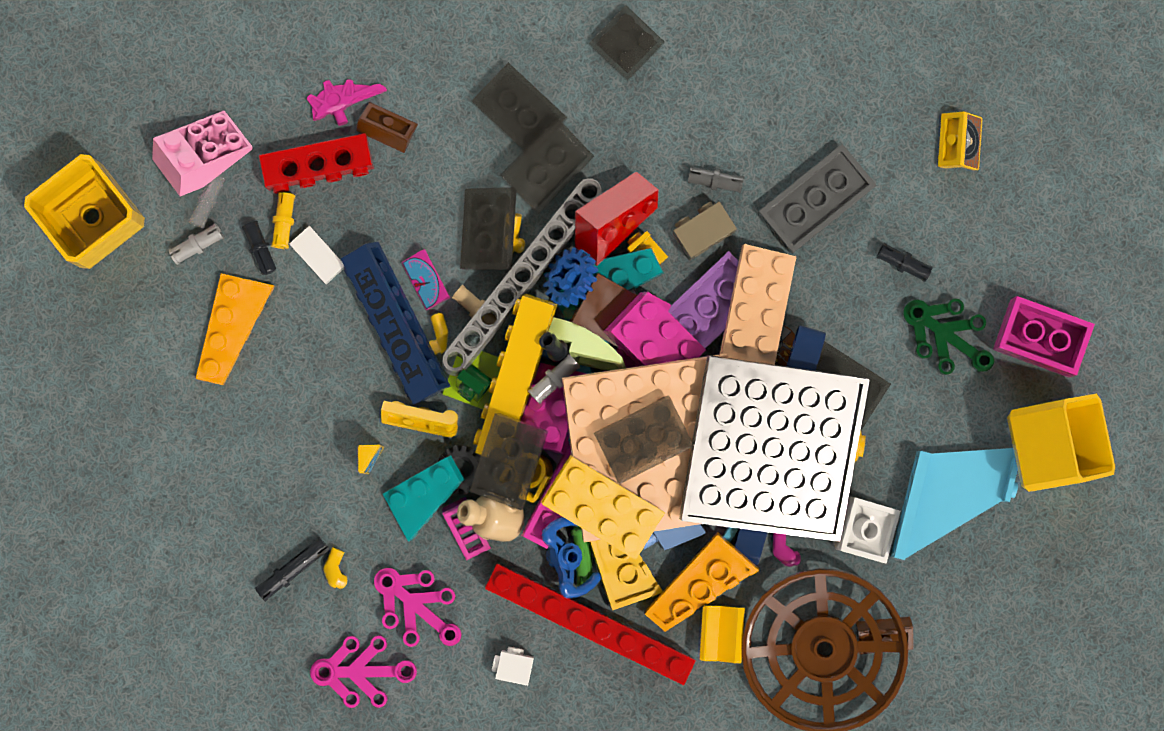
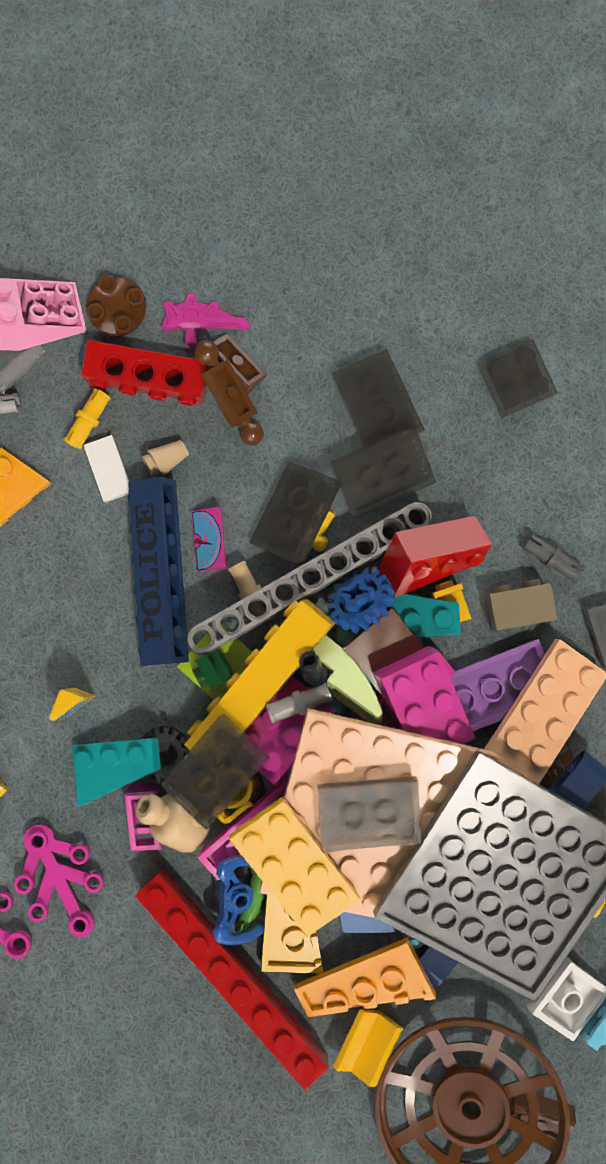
camera: 25 degrees right, 0 degrees up
black axle [242,221,276,275] -> none
yellow plate [381,401,458,437] -> none
yellow arm [429,313,449,355] -> none
white brick [492,646,534,686] -> none
dark pink arm [773,533,801,567] -> none
none -> reddish brown dish [86,276,146,336]
none -> tan cone [142,440,189,478]
none -> reddish brown plate [194,340,264,446]

